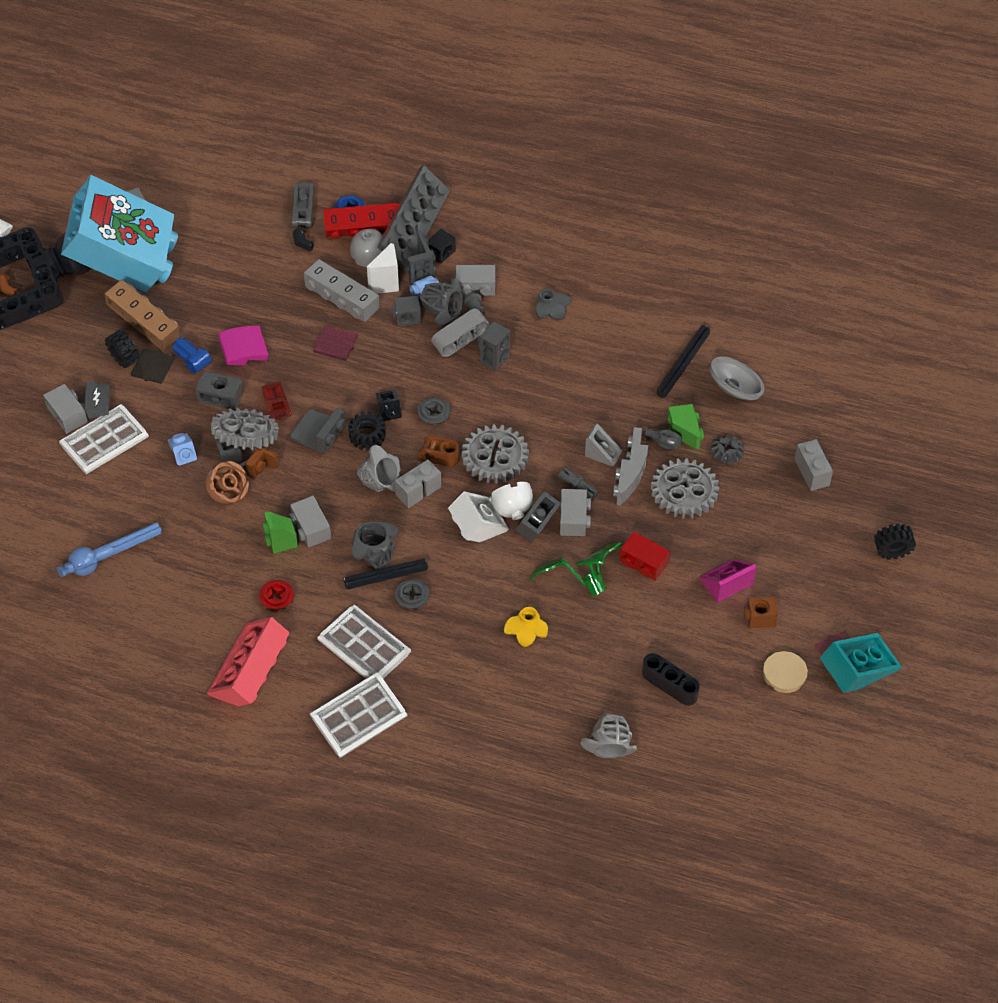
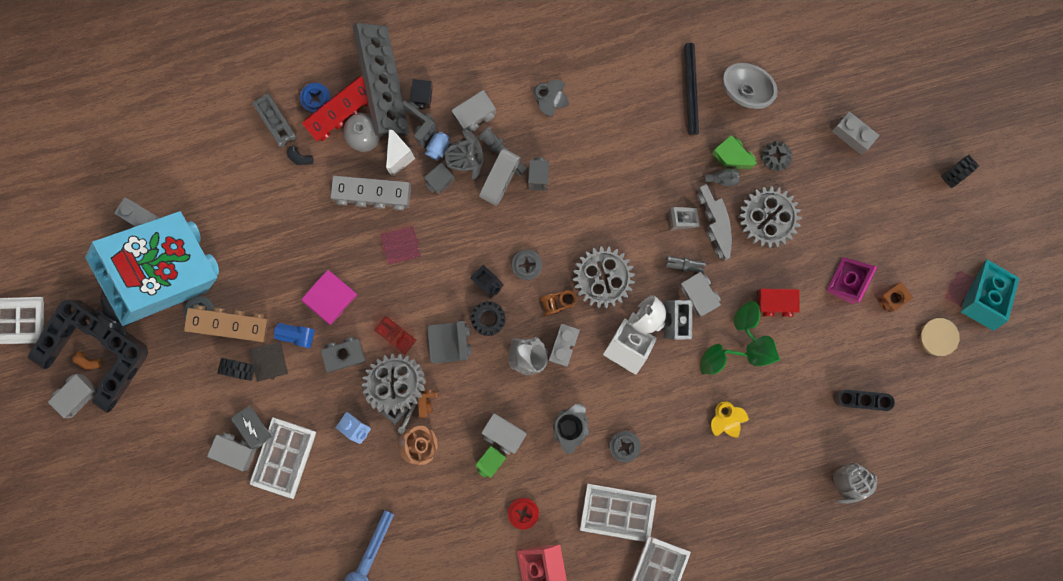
camera: 30 degrees left, 30 degrees up
black axle [344,558,428,589] -> none

